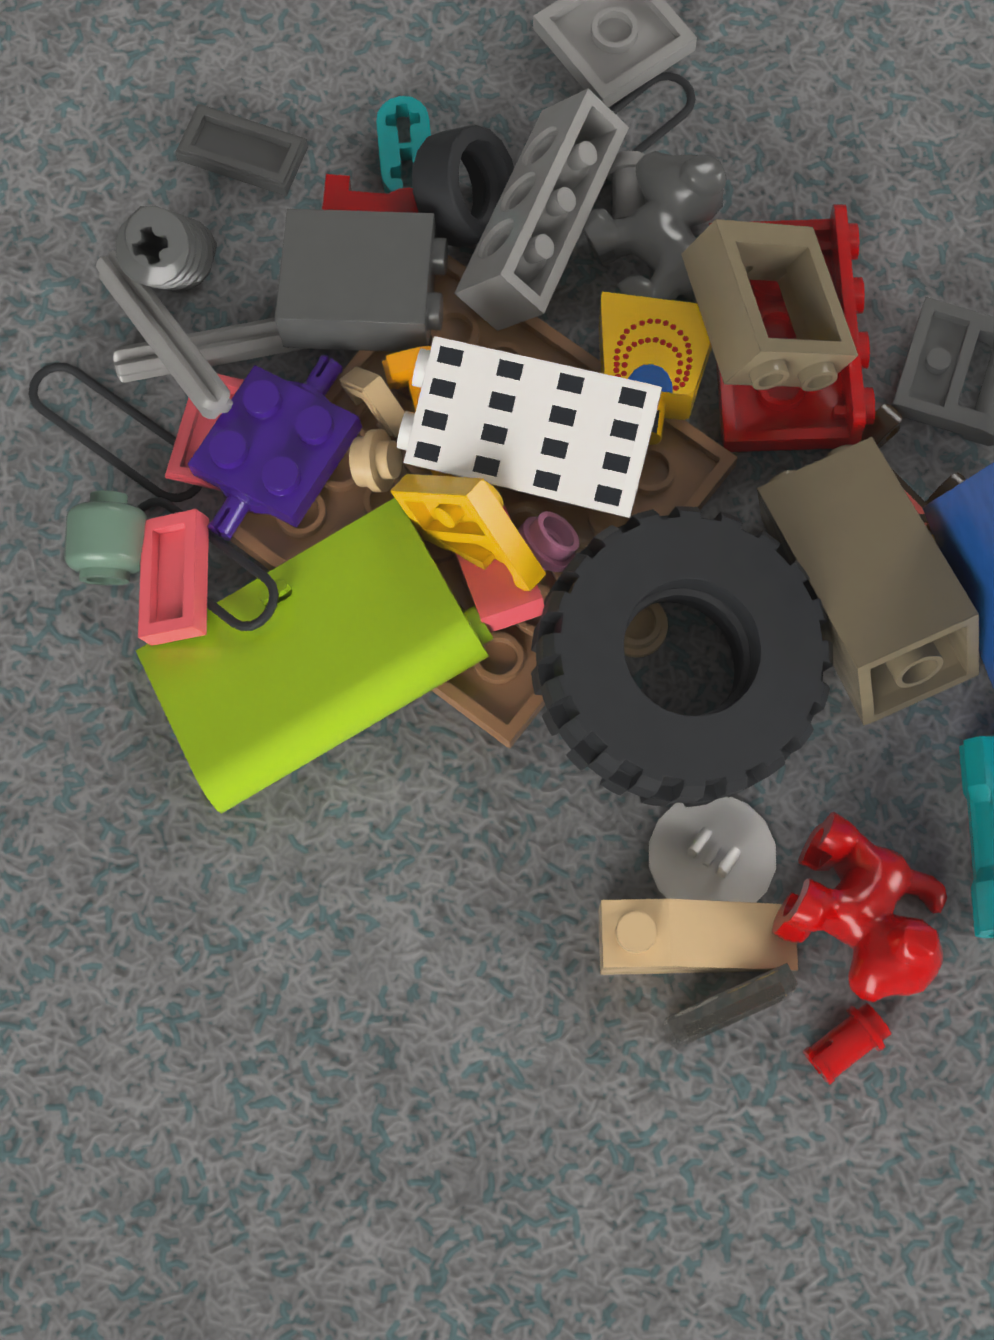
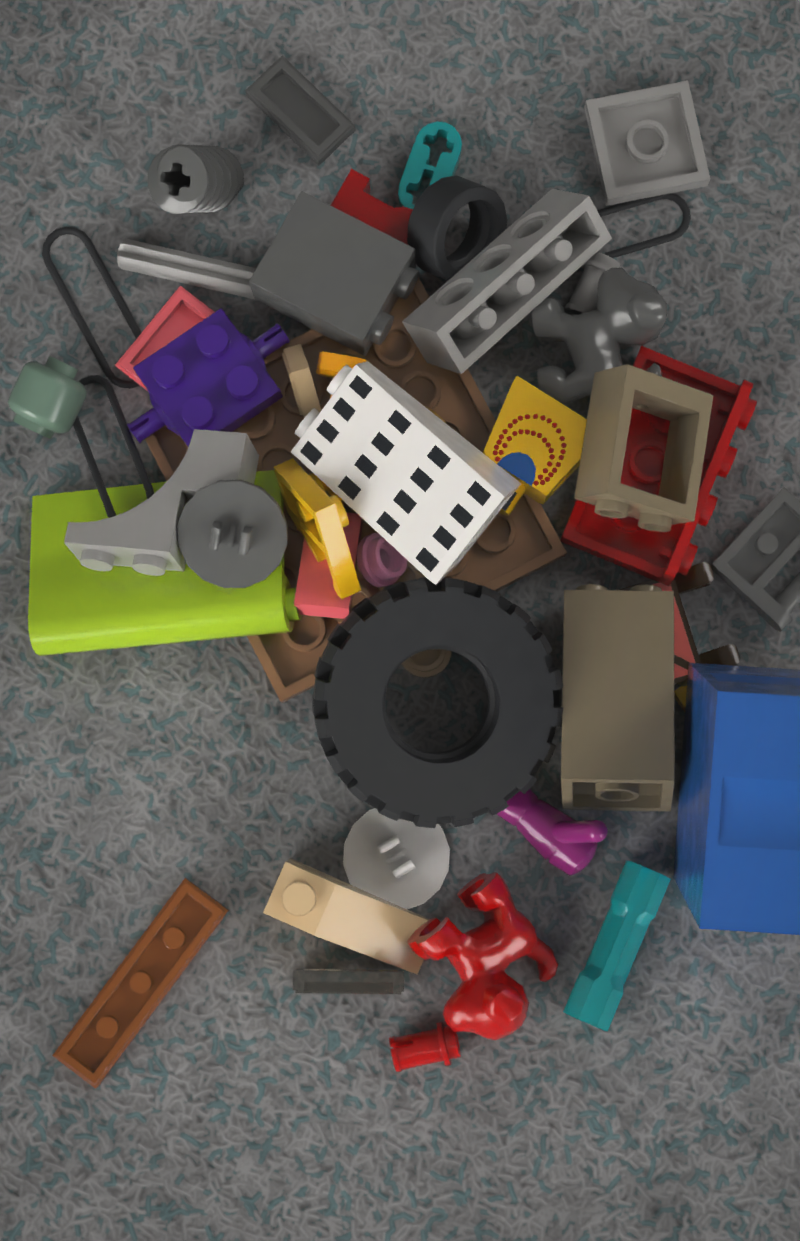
camera: 25 degrees right, 10 degrees up
light grey axle [96,250,233,419] -> none
coral tile [138,509,209,646] -> none
tan plate [349,429,402,492] -> none
none -> dark orange tile [52,878,230,1089]
none -> light grey arch [64,429,259,576]
none -> dark grey piece [177,480,288,588]
none -> magenta piece [496,789,608,876]

